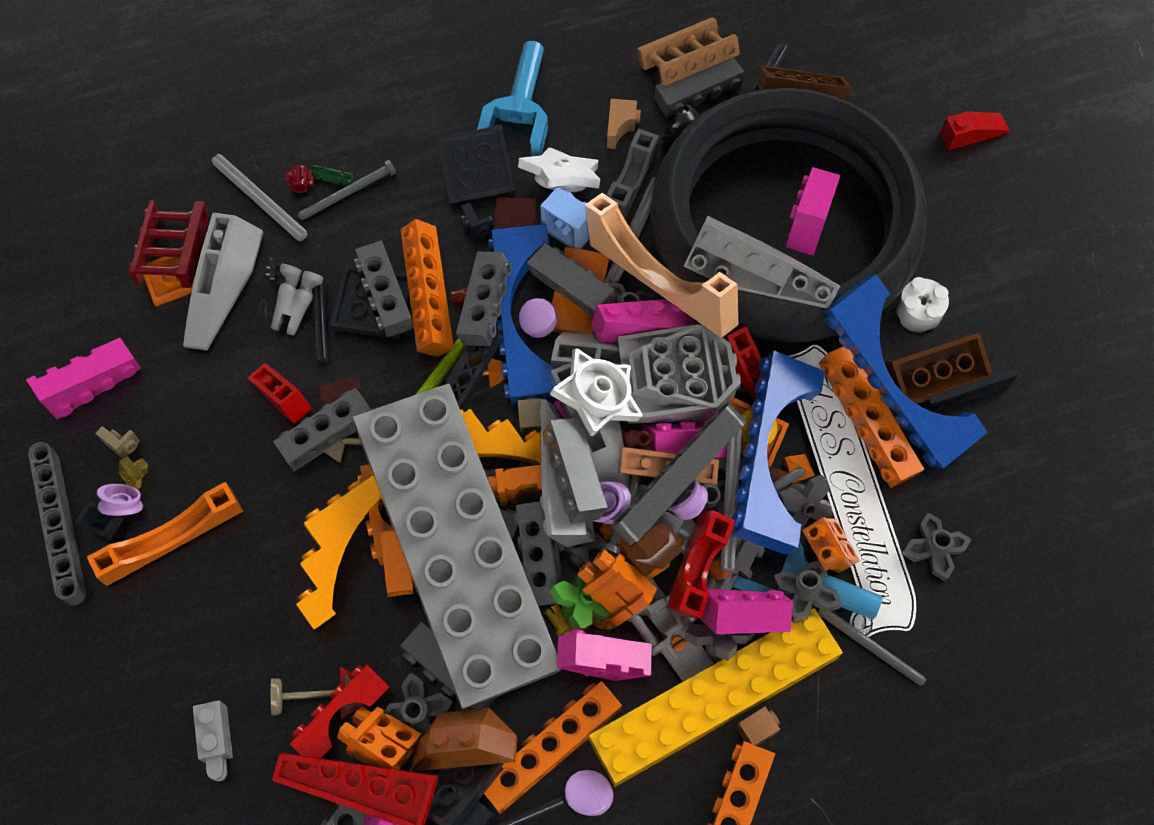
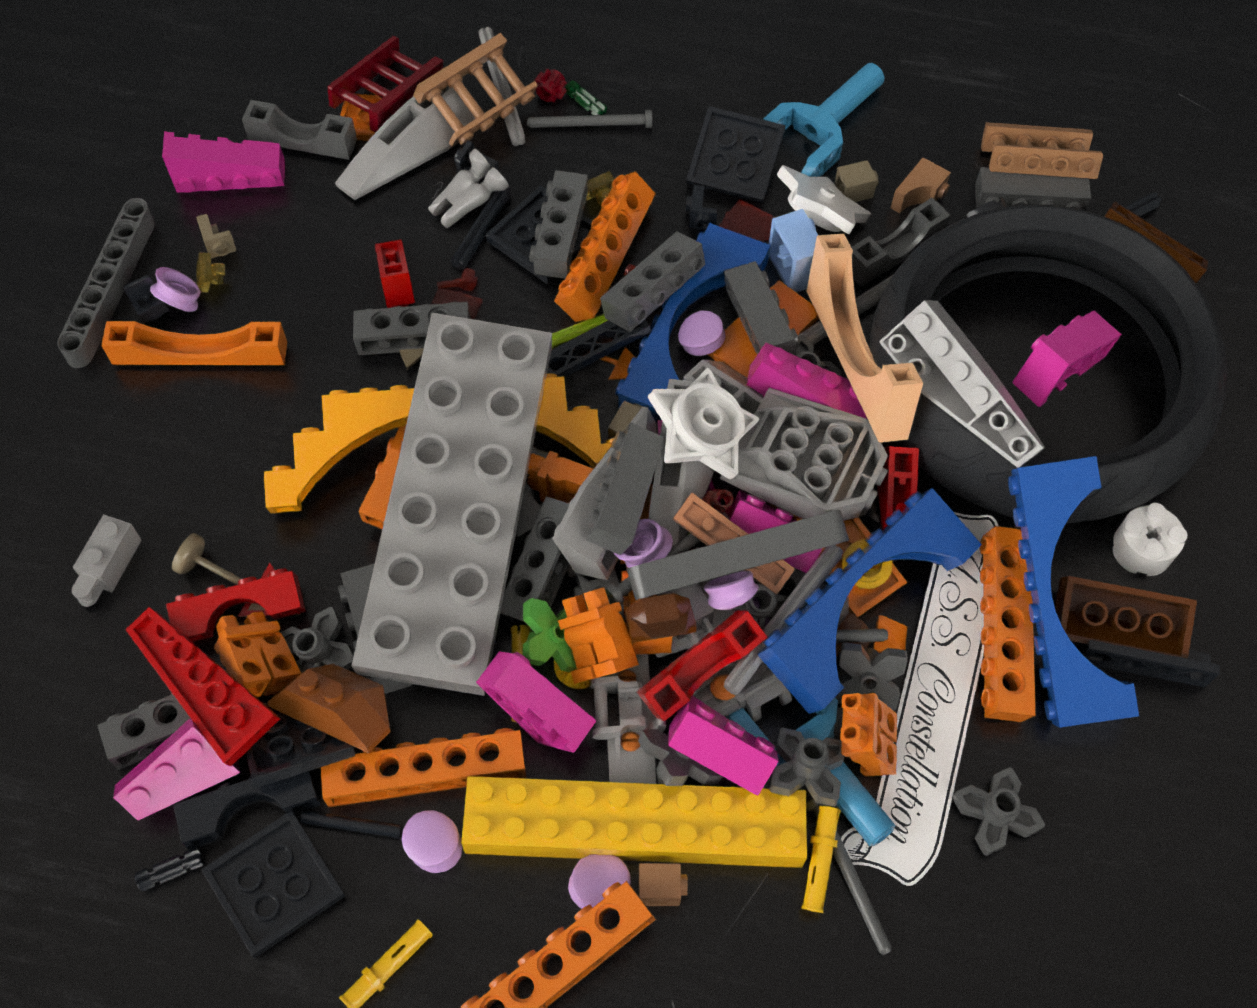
camera: 30 degrees right, 5 degrees down
none -> dark grey arch [242,100,357,160]
none -> medium nougat fence [413,33,538,147]
none -> clear red hand [437,269,478,291]
none -> lavender piece [568,854,631,909]
none -> clear yellow tile [586,171,614,207]
none -> yellow pin [801,805,841,913]
none -> dark tan brick [834,160,879,202]

